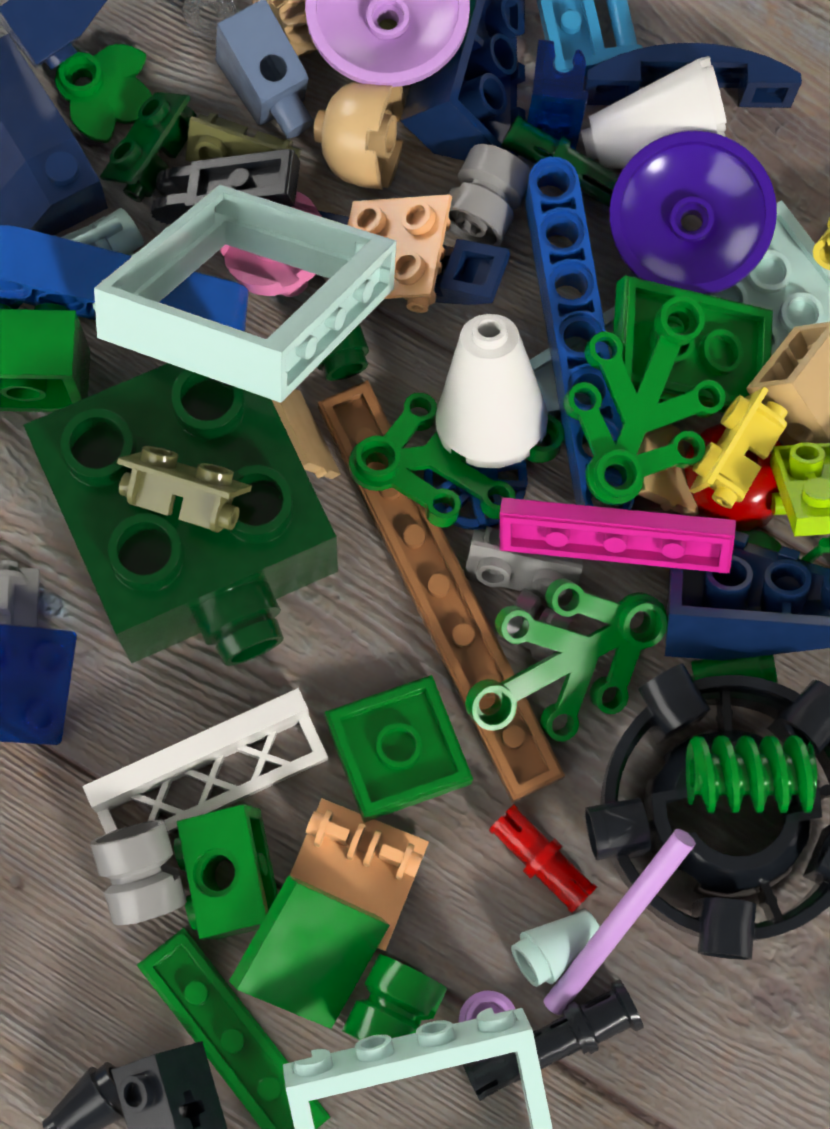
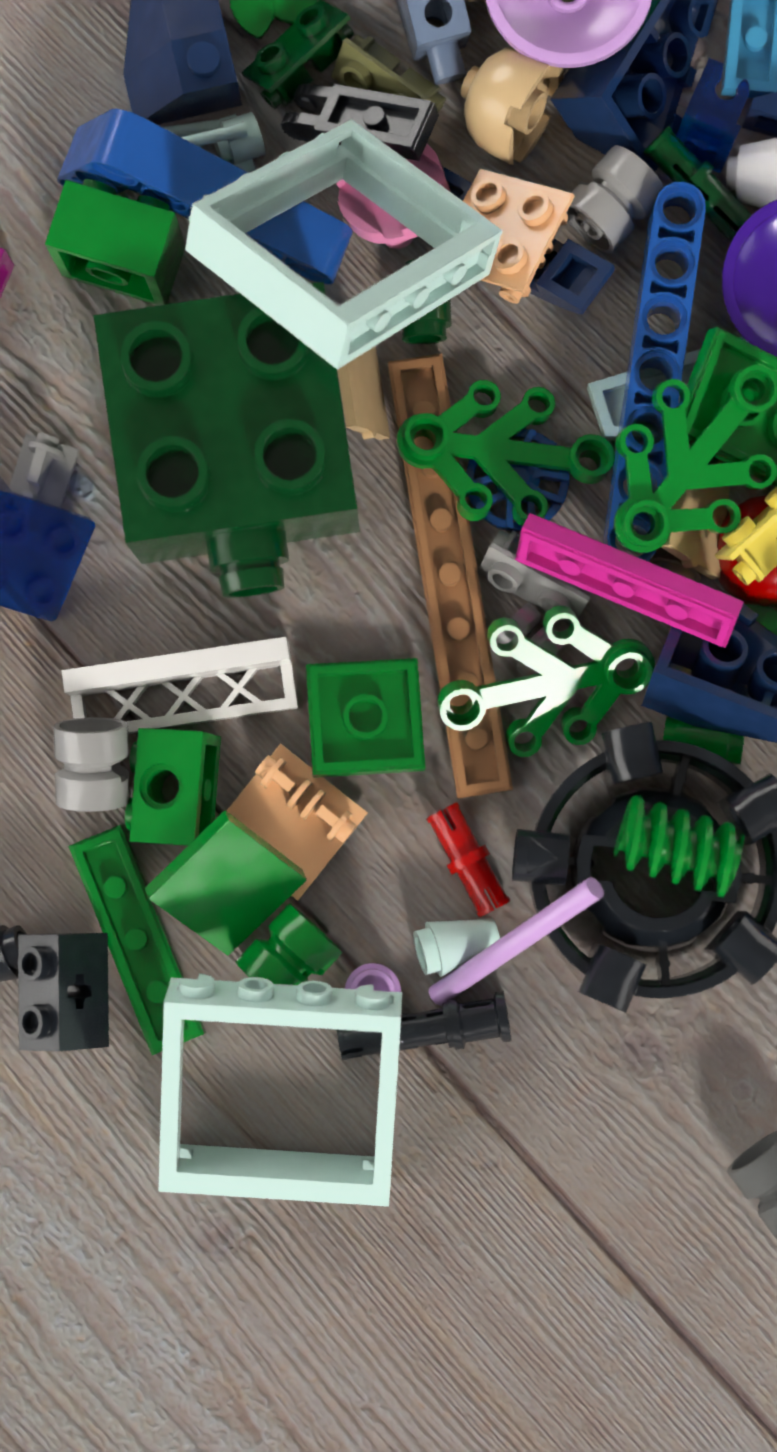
camera: 25 degrees right, 10 degrees up
olive hinge [117,446,252,532] -> none
white cone [436,314,548,468] -> none

